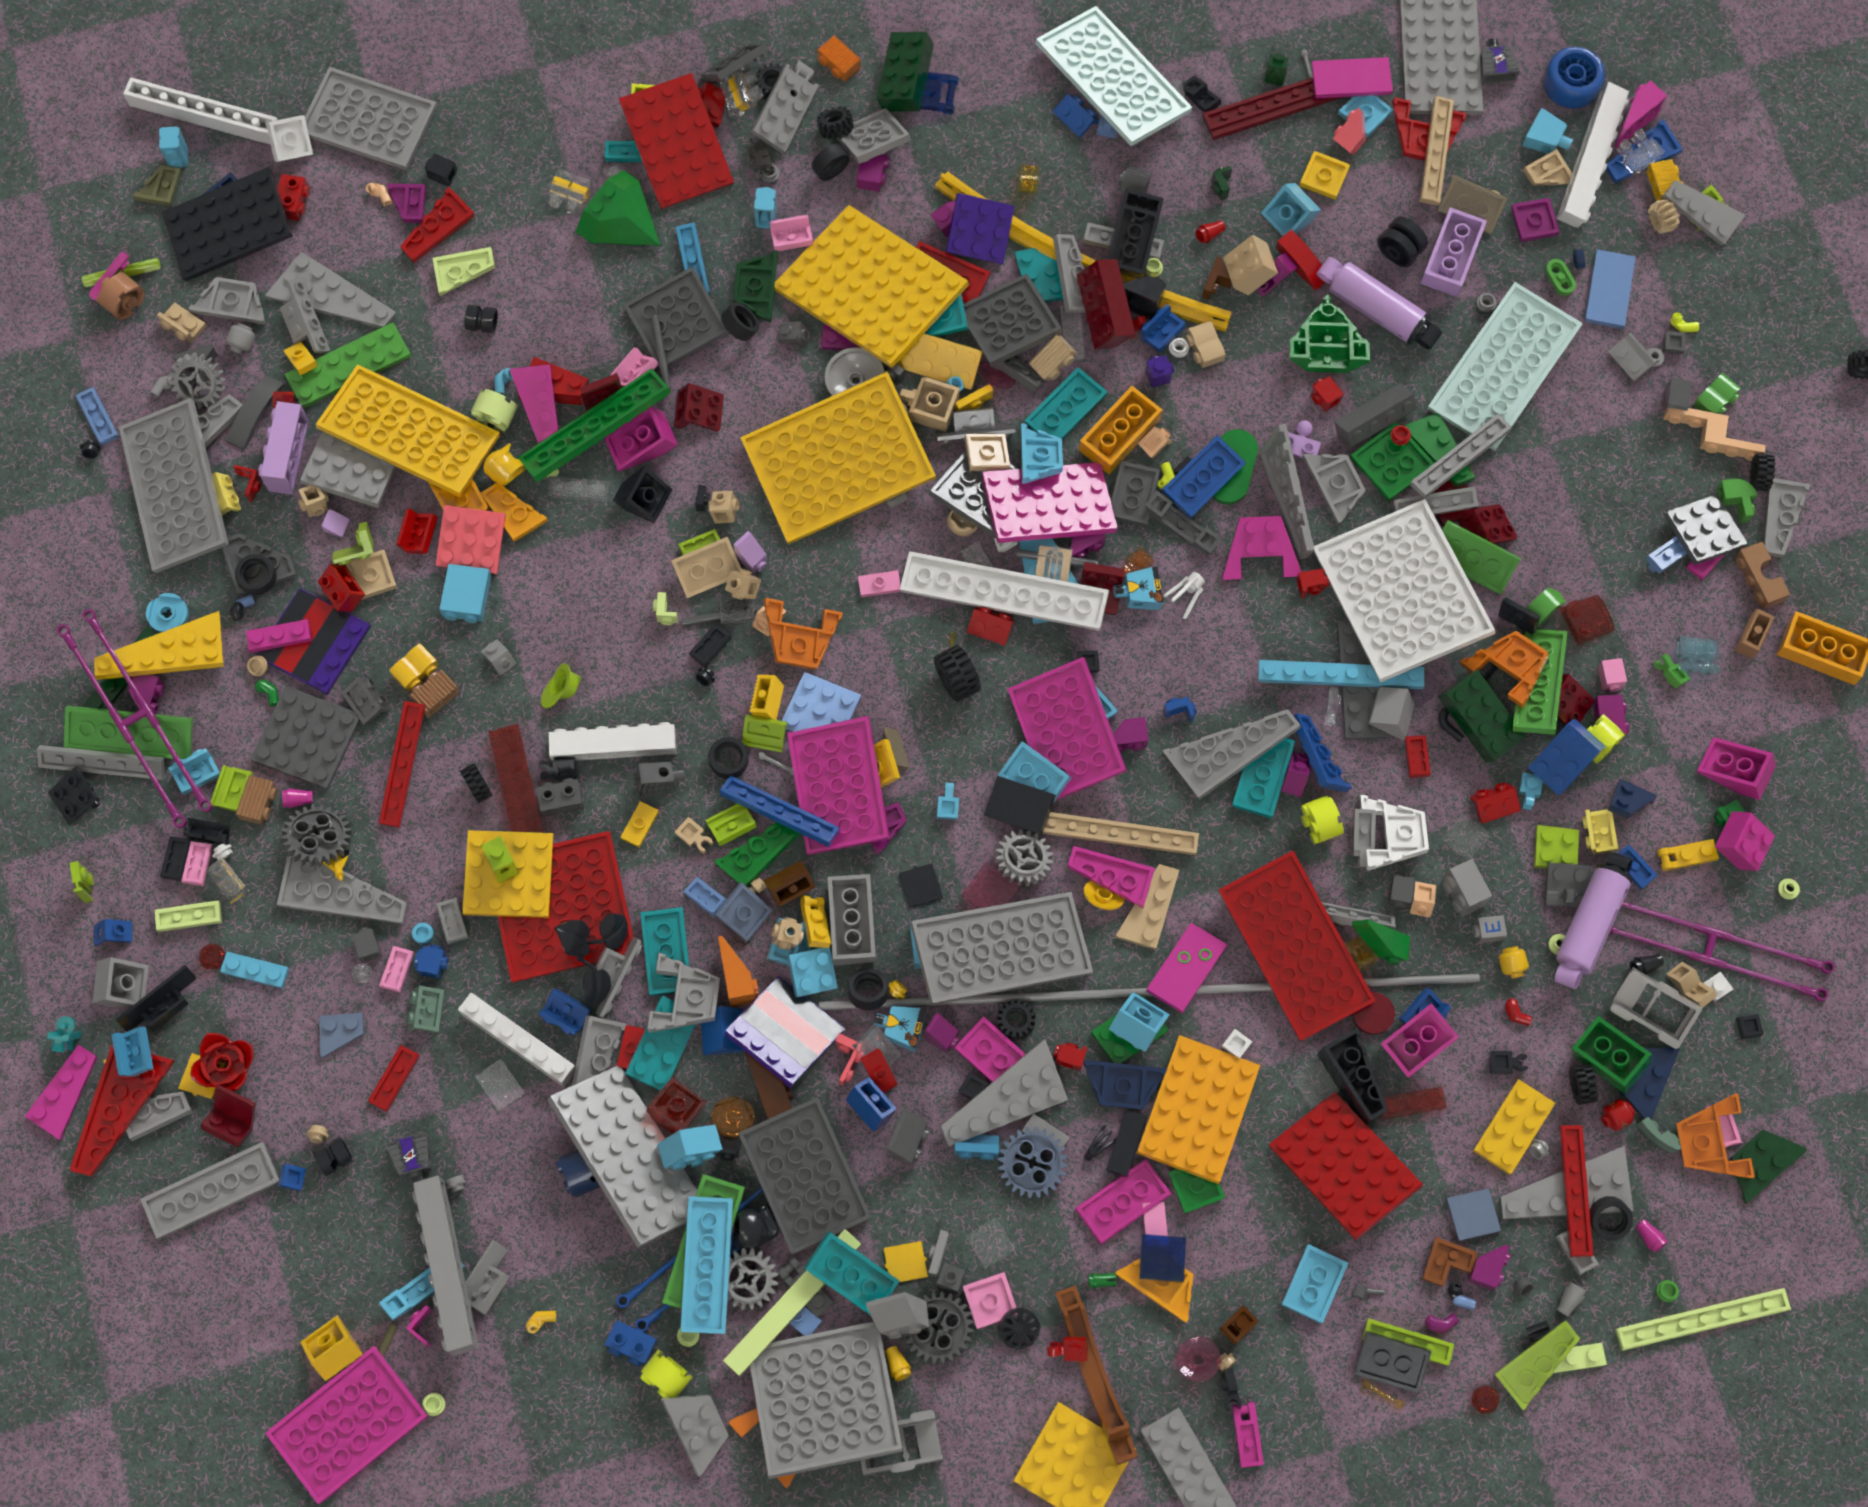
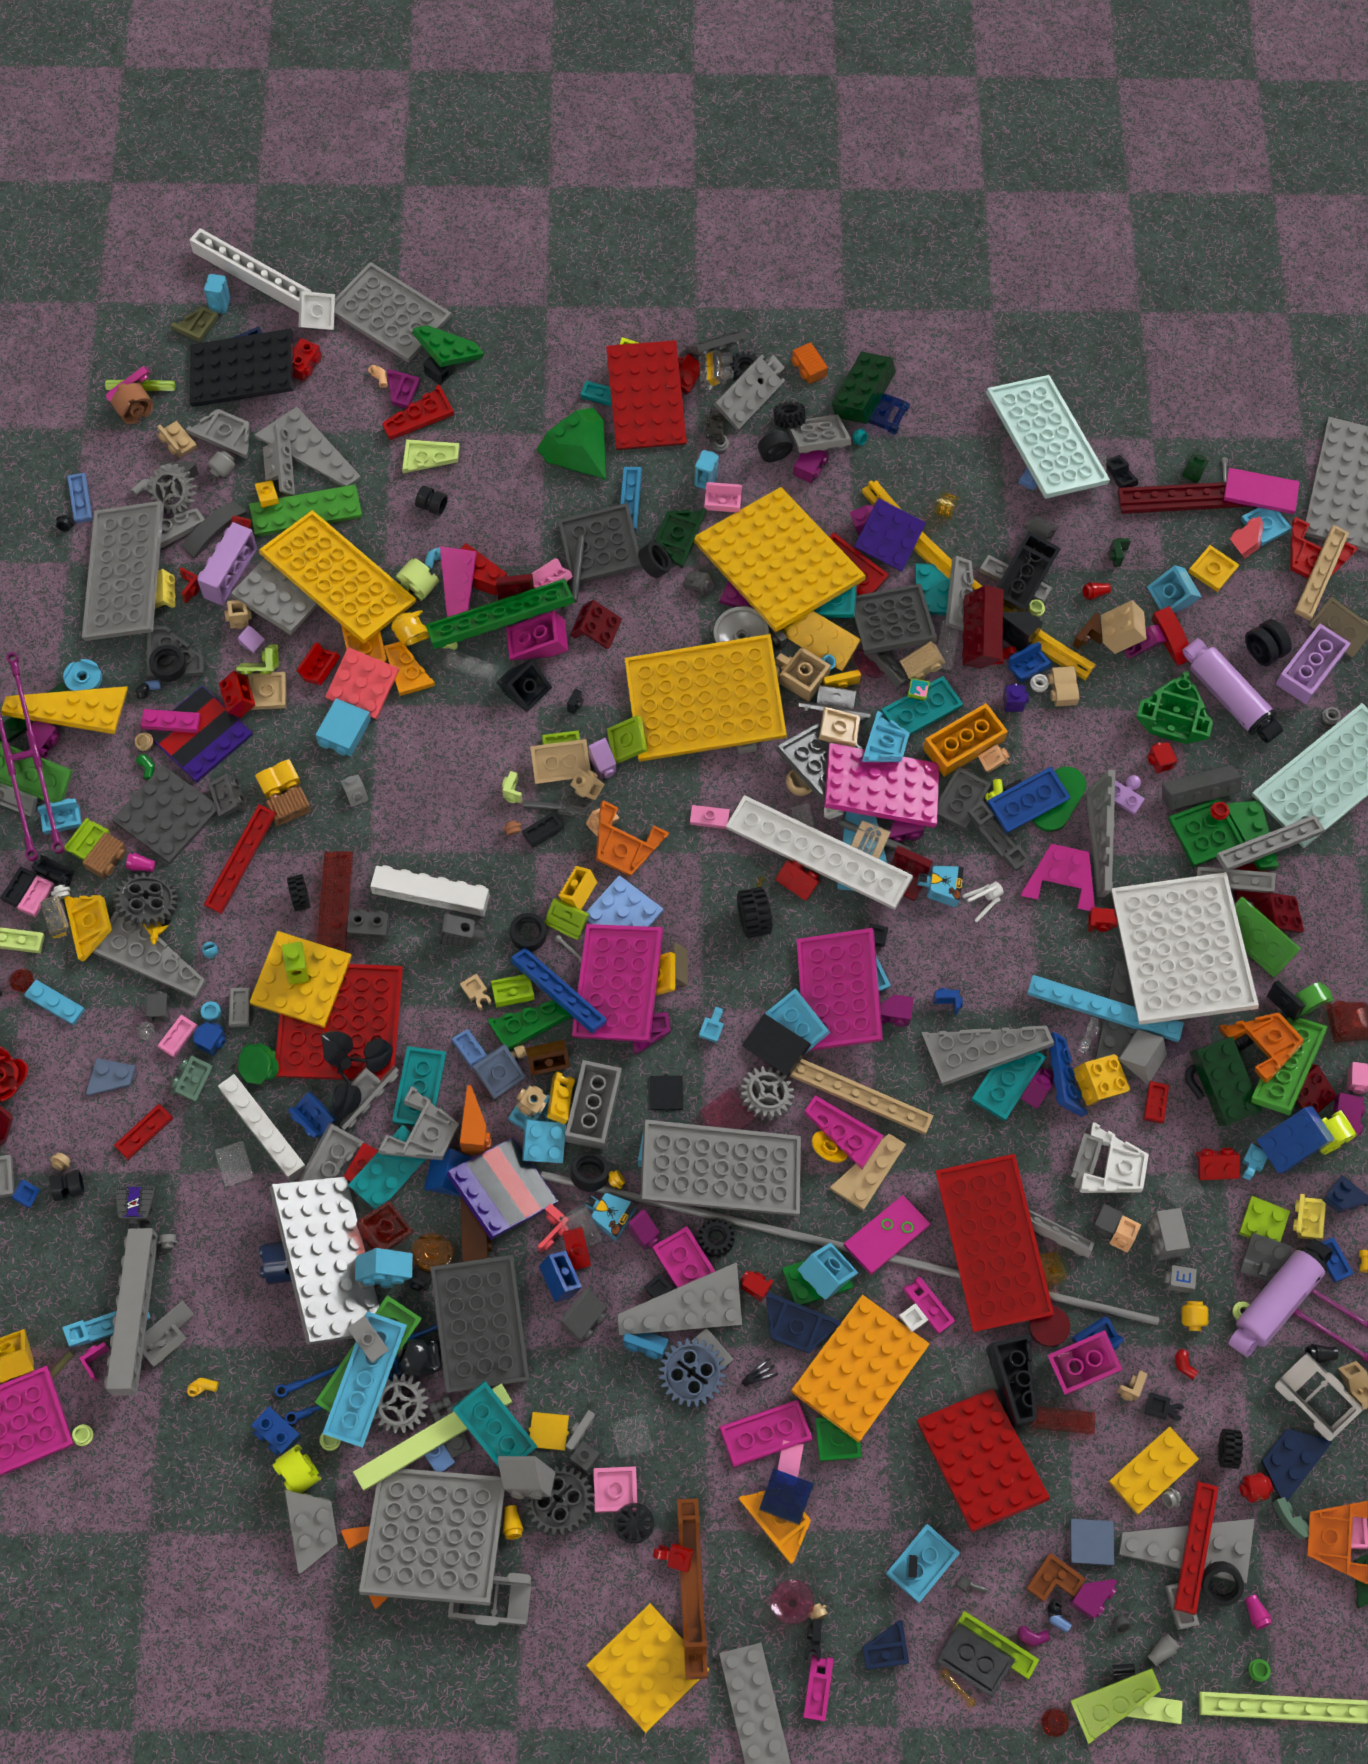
camera: 15 degrees right, 5 degrees down
black plate [539,757,577,781] -> none
lime piece [541,663,581,708] -> none
clear hips [549,168,594,215] -> none
yellow plate [620,801,659,848] -> none
black plate [695,667,715,686] -> none
tan brick [708,491,739,523] -> none
blue bracket [1052,93,1099,138] -> none
green pin [1088,1272,1116,1290] -> none
black tile [1106,1110,1147,1178] -> none
clear orange plate [1121,546,1155,579] -> none
reddish brown slope [1219,1305,1259,1346] -> none
neon yellow brick [1301,795,1344,844] -> none
light grey wing [1302,453,1366,525] -> none
green slope [1352,919,1410,965] -> none
green brick [1572,1016,1652,1094] -> none
none -> yellow wing [64,895,112,962]
none -> medium azure hinge [202,941,218,958]
none -> green piece [238,1043,279,1084]
none -> light grey plate [347,1315,389,1363]
none -> green plate [412,325,484,367]
none -> nougat plate [503,820,522,836]
none -> lime plate [607,715,647,764]
none -> teal plate [852,429,868,446]
none -> dark blue wing [862,1620,909,1670]
none -> dark pink plate [903,1277,955,1335]
none -> black tile [906,1555,918,1580]
none -> tile [908,678,930,701]
none -> yellow bracket [1073,1054,1130,1106]
none -> tan bracket [1117,1371,1147,1401]

